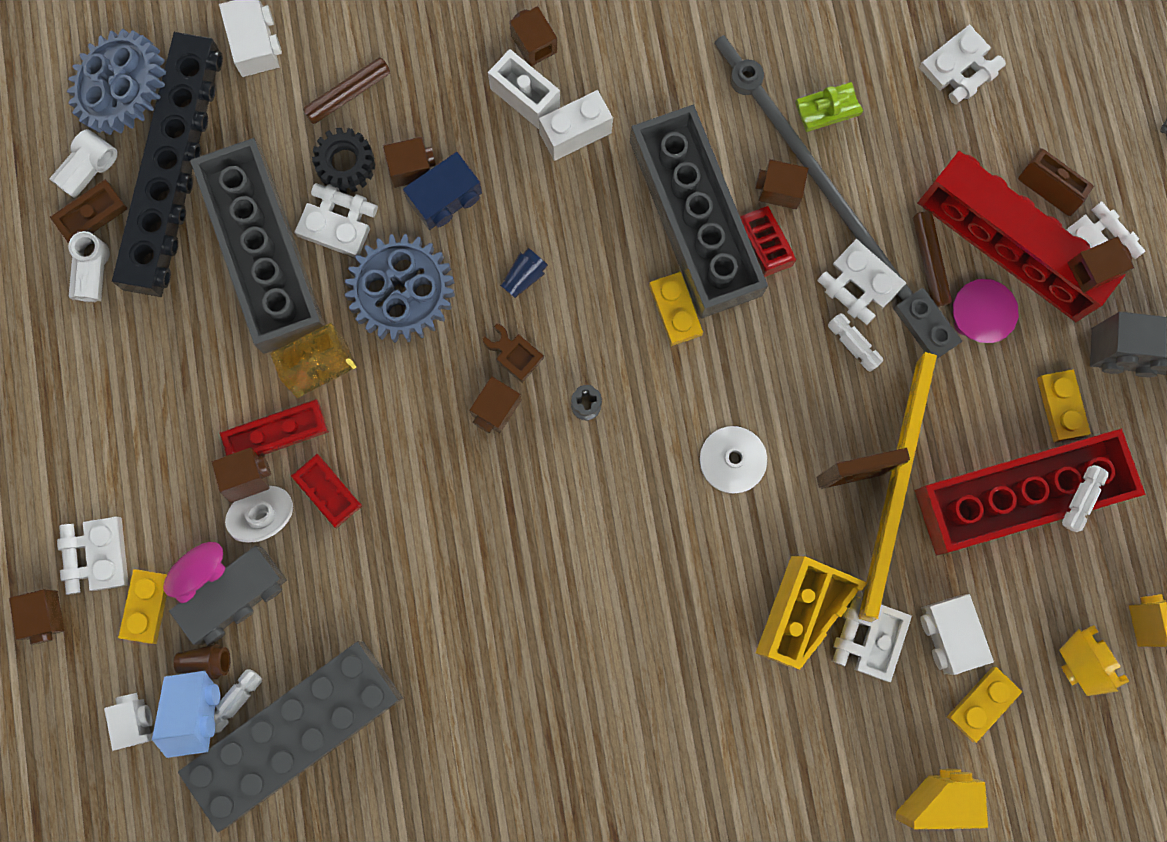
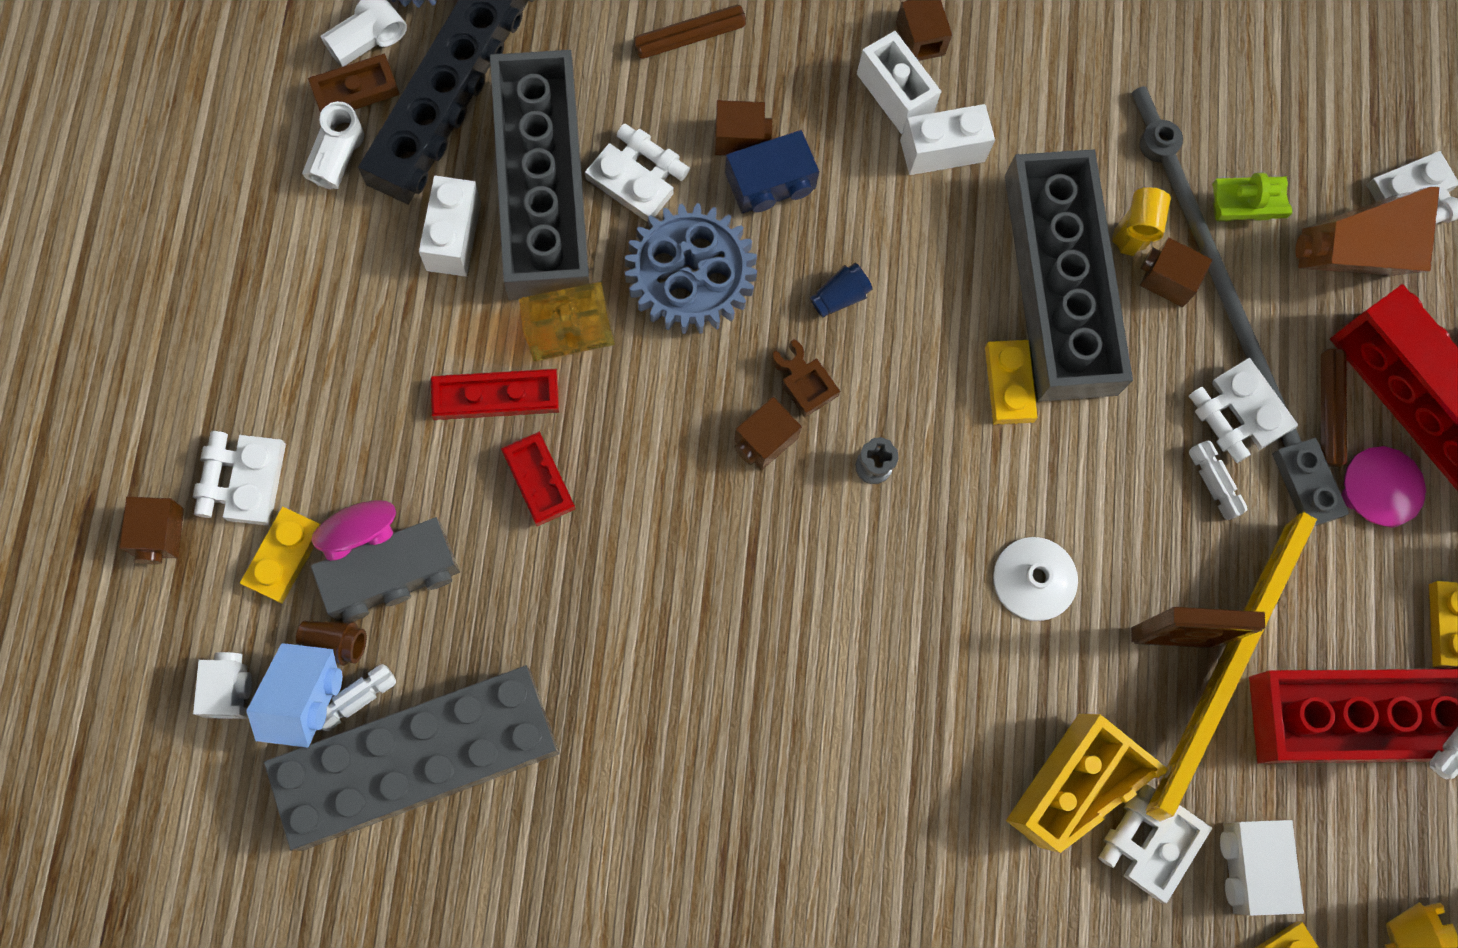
camera: 10 degrees right, 5 degrees down
reddish brown brick [211,447,271,503] -> none
white dish [225,486,293,543] -> none
black tyre [312,128,376,193] -> none
red slope [740,206,796,277] -> none
none -> white brick [419,176,481,277]
none -> yellow piece [1112,187,1171,256]
none -> dark orange slope [1295,187,1440,276]

